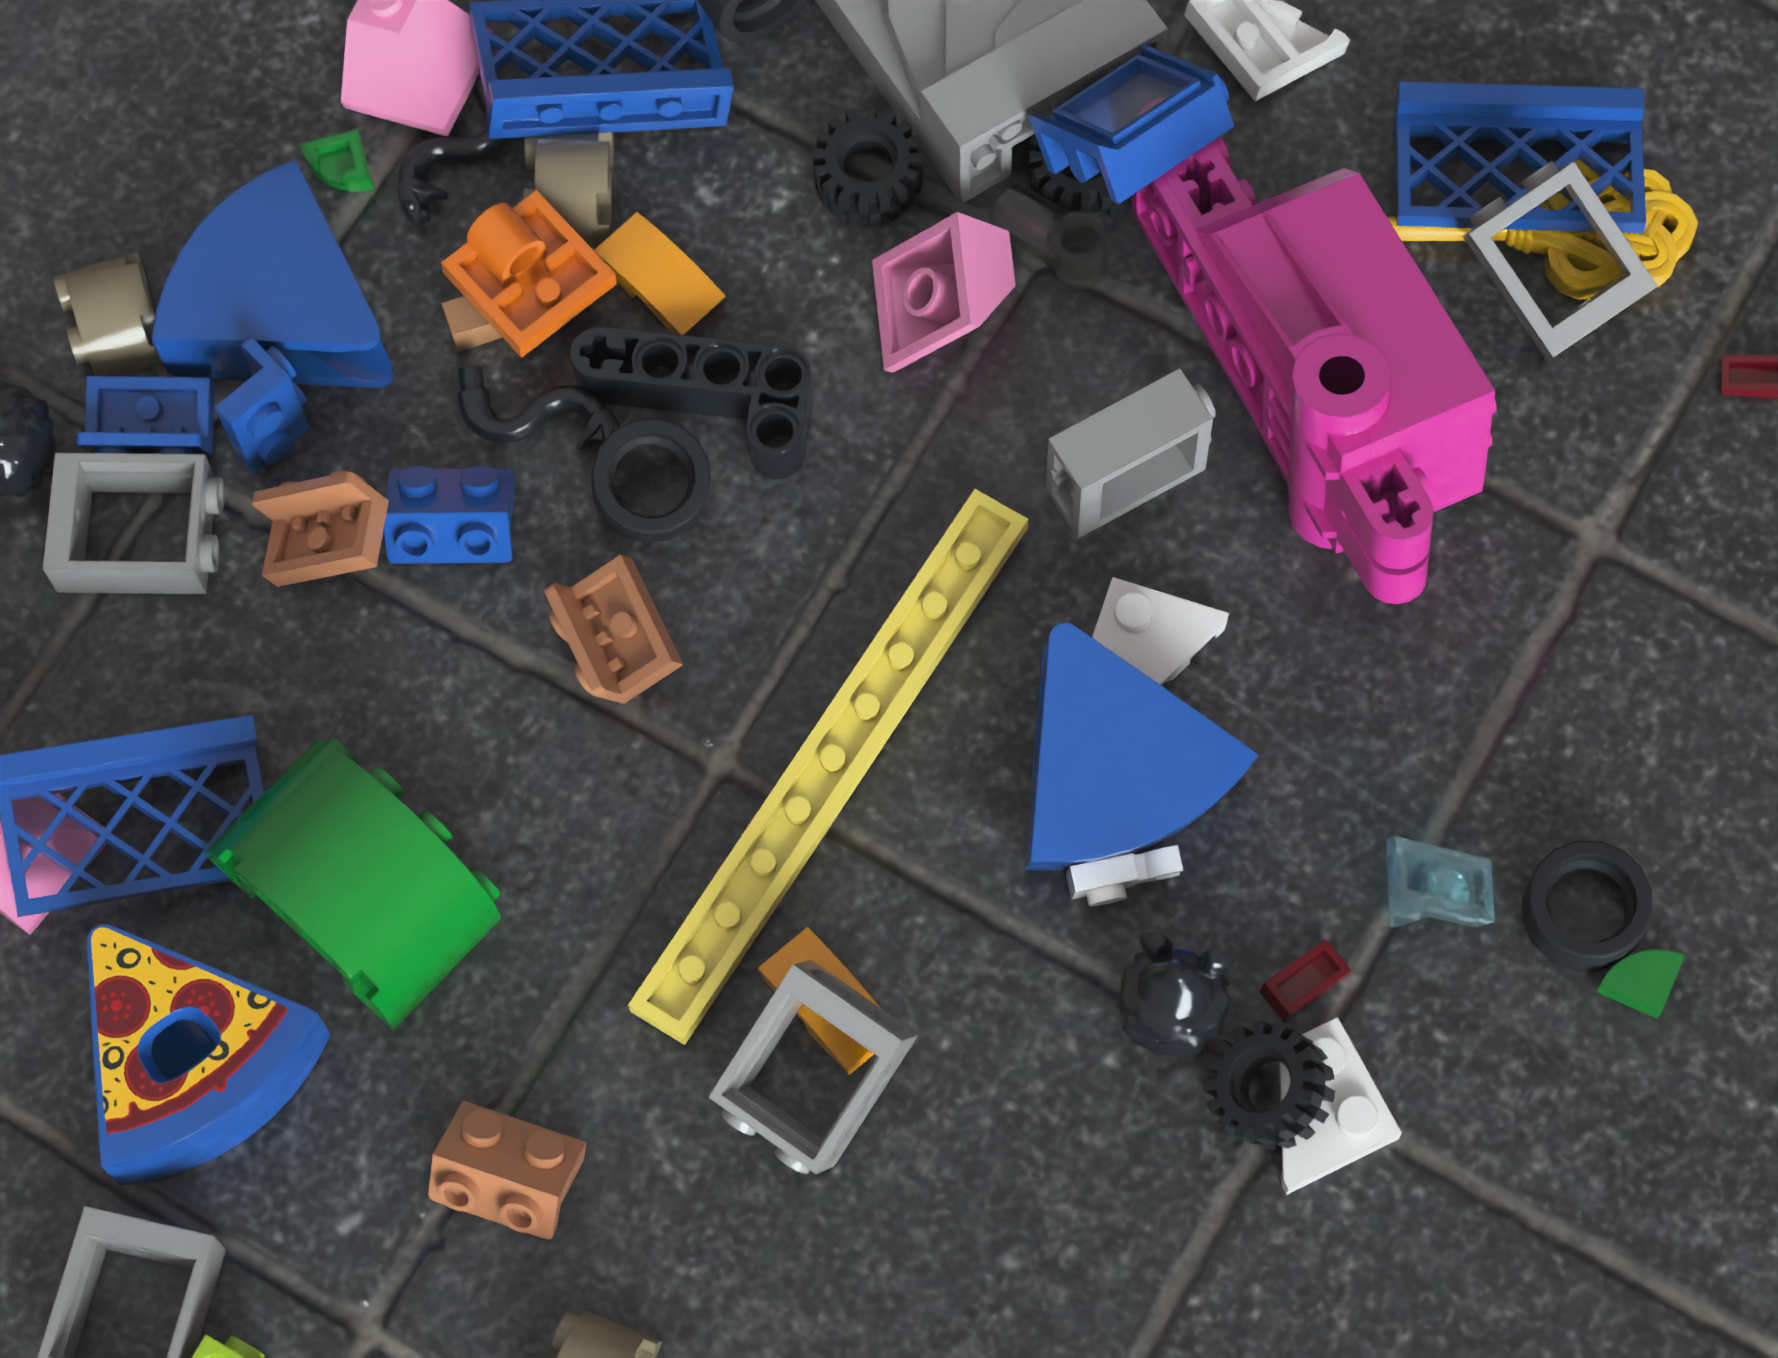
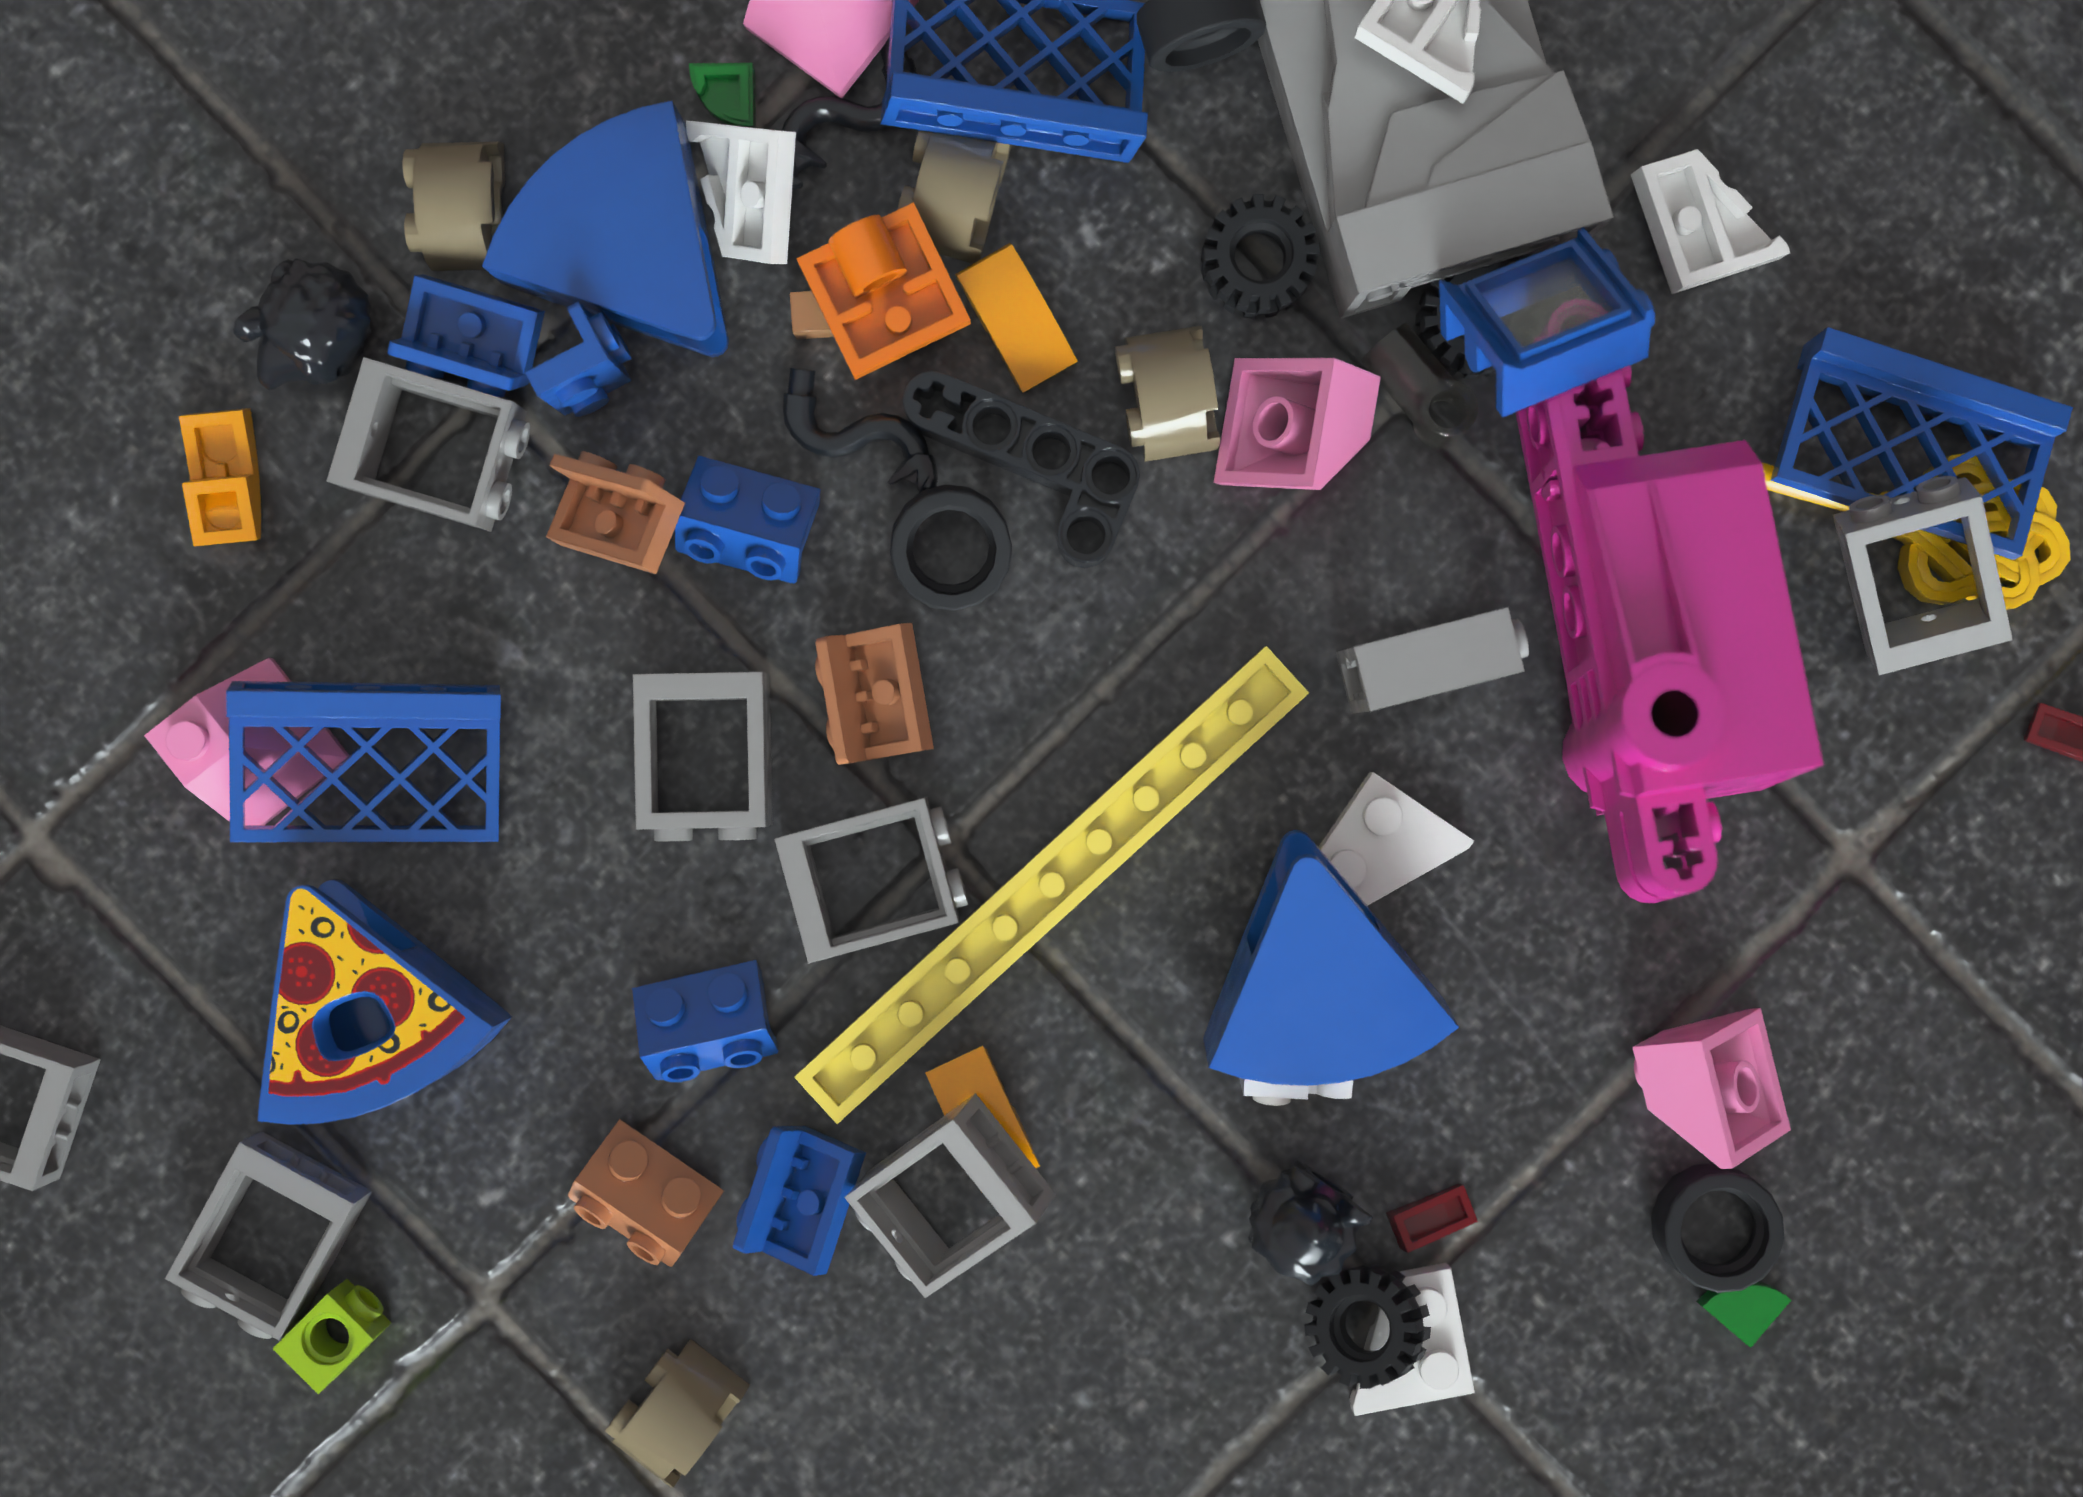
camera: 10 degrees right, 20 degrees up
green cylinder [204,737,501,1031] -> none
clear light blue slope [1386,836,1495,928] -> none
none -> blue bracket [632,960,778,1082]
none -> light grey window [633,672,773,842]
none -> white wing [686,120,796,264]
none -> blue bracket [733,1126,866,1276]
none -> light grey window [775,797,968,964]
none -> dark tan cylinder [1115,326,1220,462]
none -> bright pink slope [1632,1008,1791,1169]

